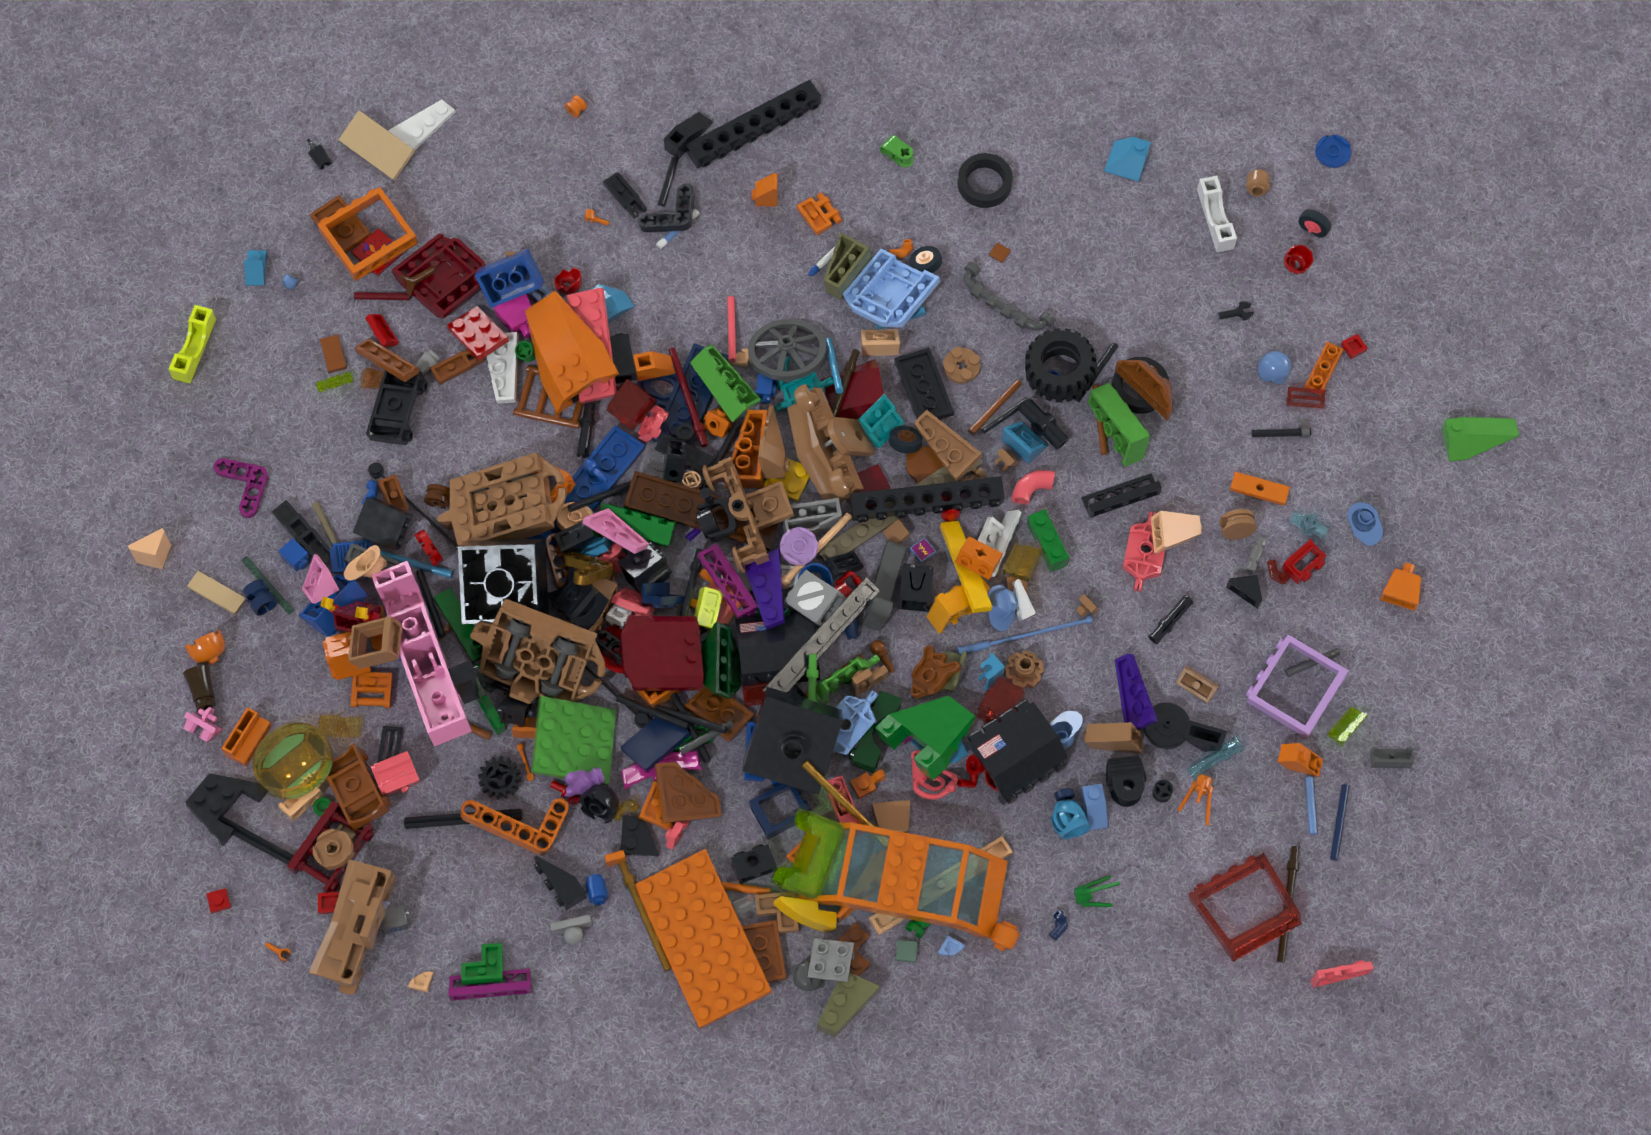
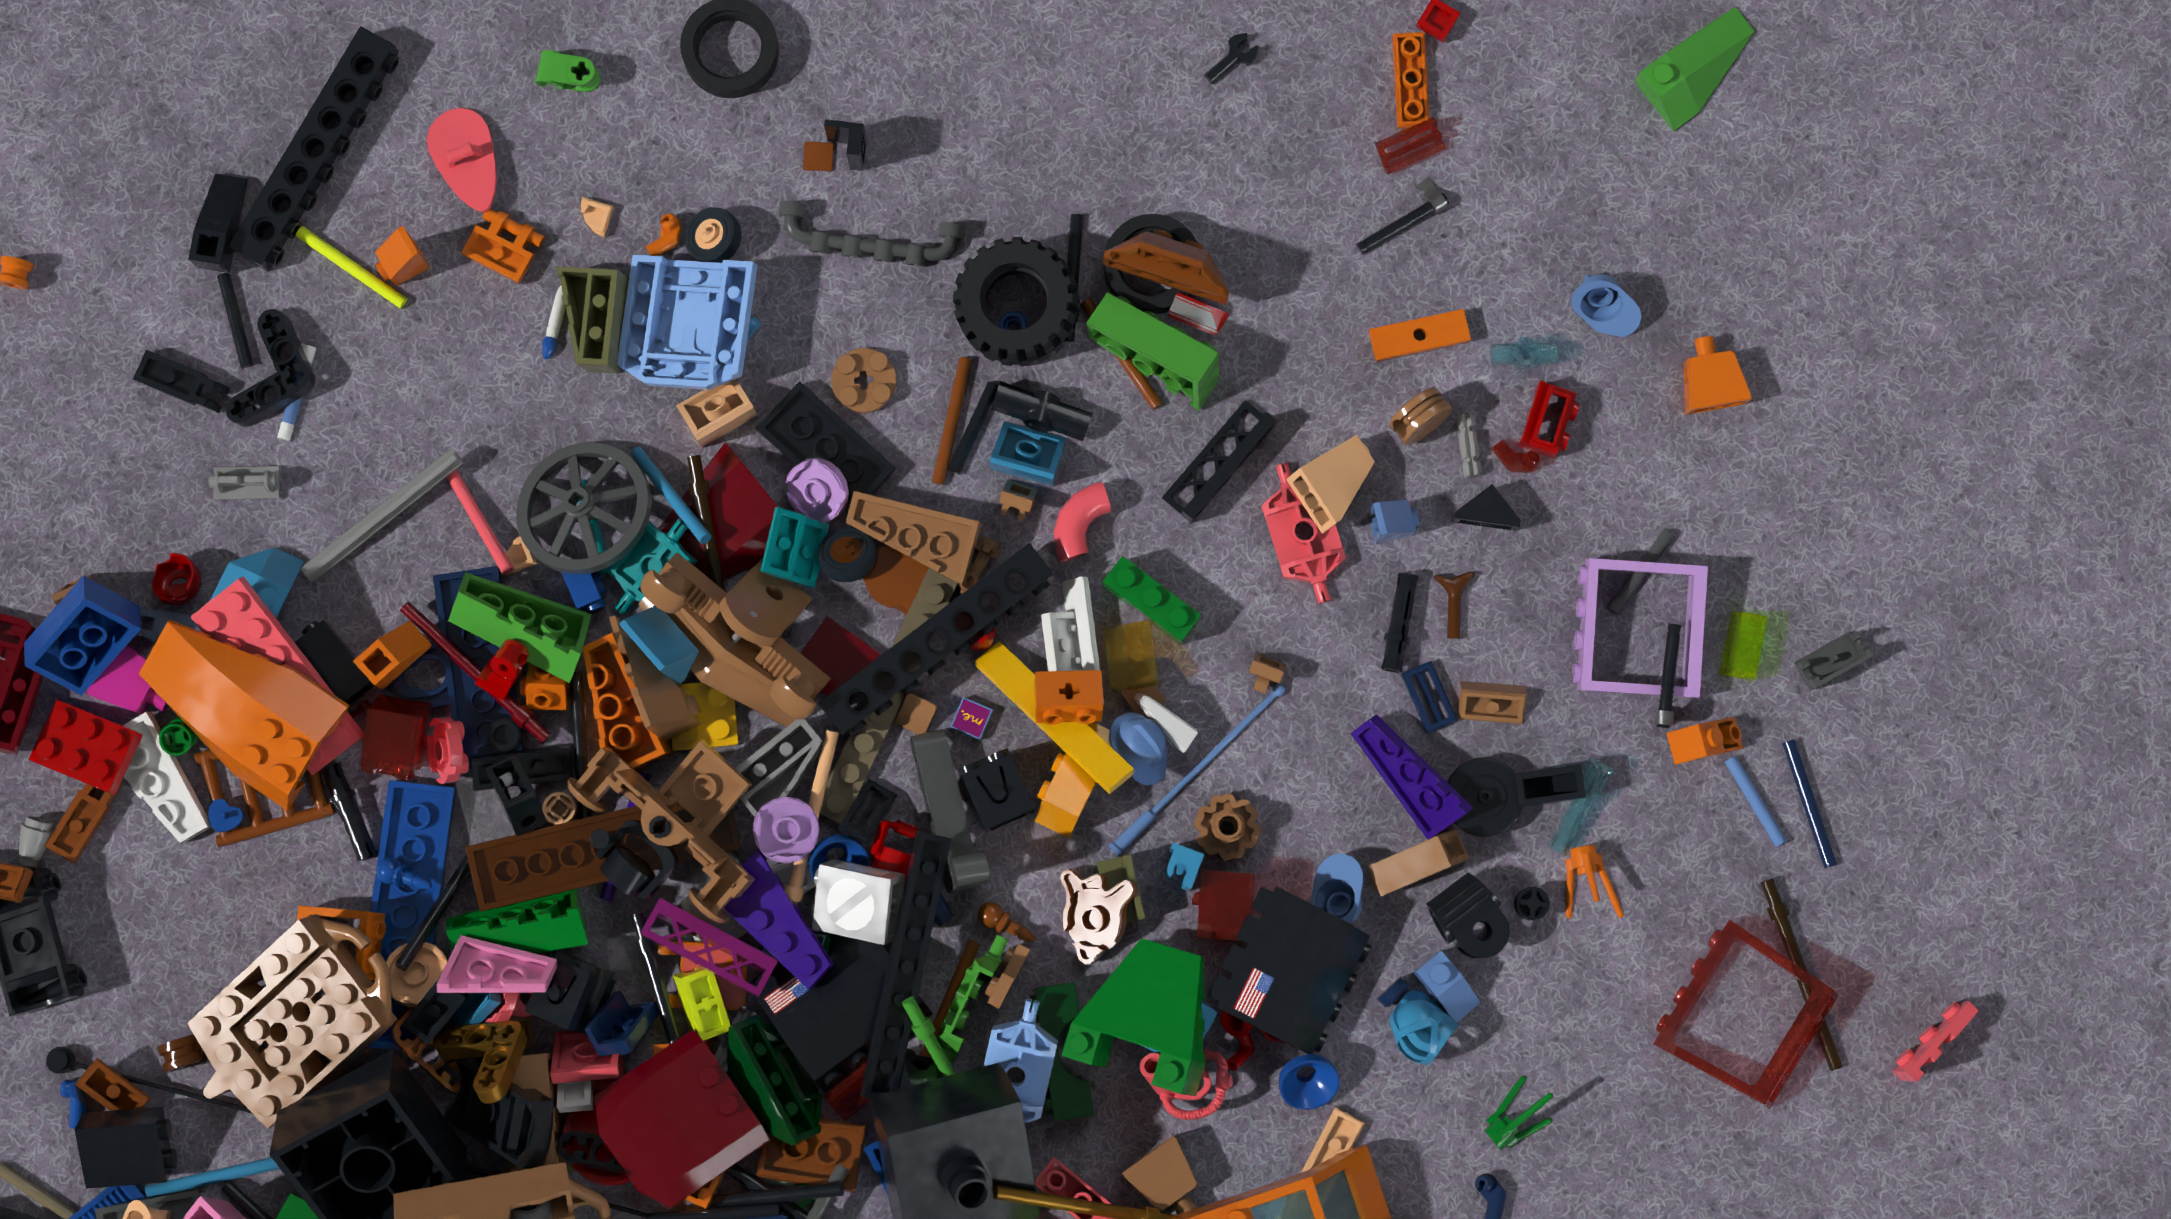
camera: 30 degrees left, 15 degrees up
red plate [414,529,444,567] -> none
orange hand [585,209,609,226] -> none
orange plate [850,769,886,799] -> none
medium blue helmet [1258,351,1291,384] -> none
none -> blue piece [208,799,244,832]
none -> light grey hinge [209,466,280,500]
none -> neon yellow bar [296,226,408,309]
none -> light grey axle [301,449,463,582]
none -> coral shield [427,108,497,213]
none -> red leg [475,639,529,701]
none -> light nougat tile [581,197,614,238]
none -> dark azure slope [619,606,699,685]
none -> lavender tile [786,458,849,523]
none -> black panel [824,119,867,171]
none -> sticker [1168,293,1228,336]
none -> blue piece [1279,1054,1339,1110]
none -> medium blue slope [1368,500,1420,544]
none -> dark blue tile [1400,661,1458,734]
none -> reddish brown piece [1433,571,1475,639]
none -> black piece [1654,623,1681,728]

